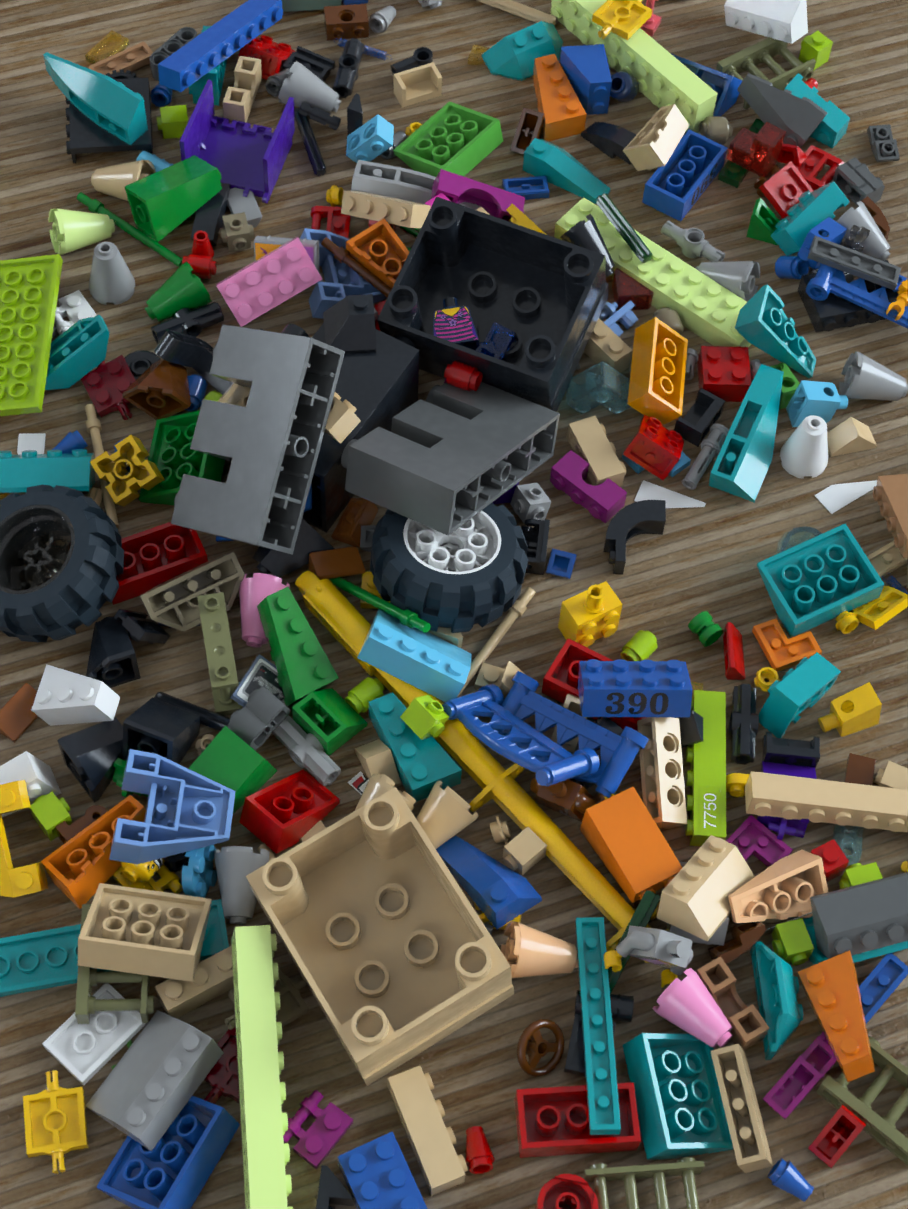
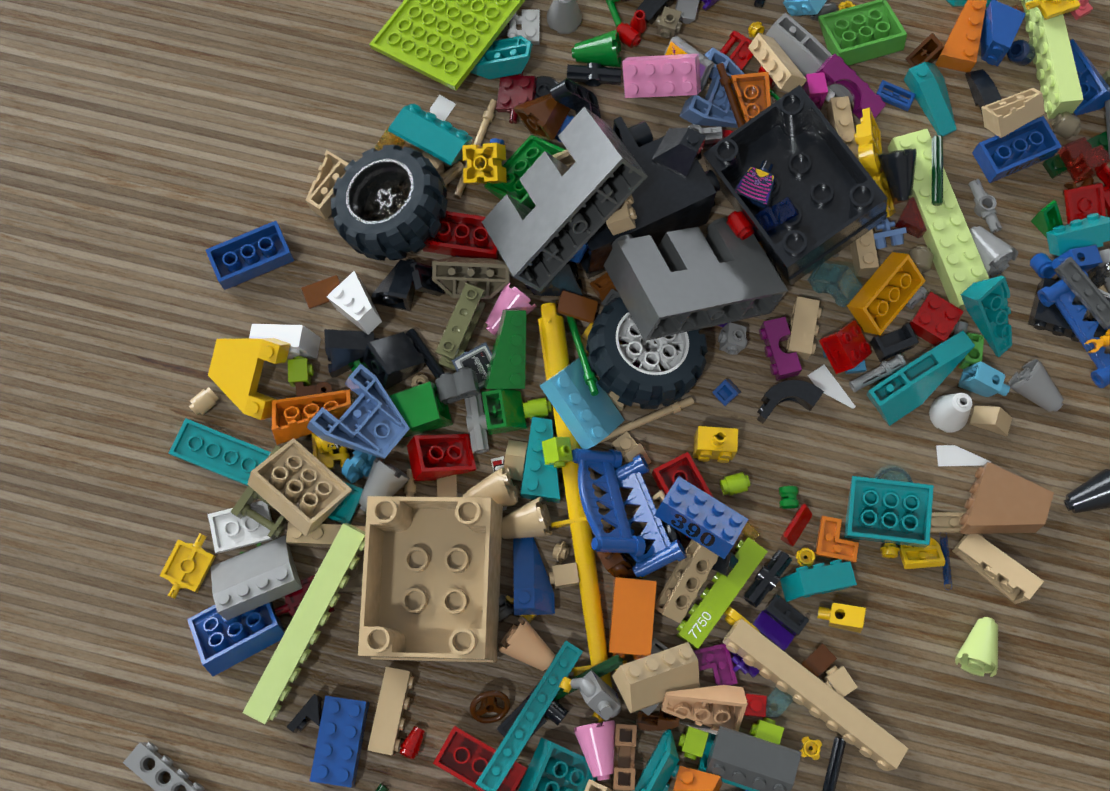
camera: 35 degrees right, 15 degrees up
blue cone [52,430,88,454] -> none
magenta plate [283,1090,354,1169] -> none
black hinge [521,519,550,575] -> none

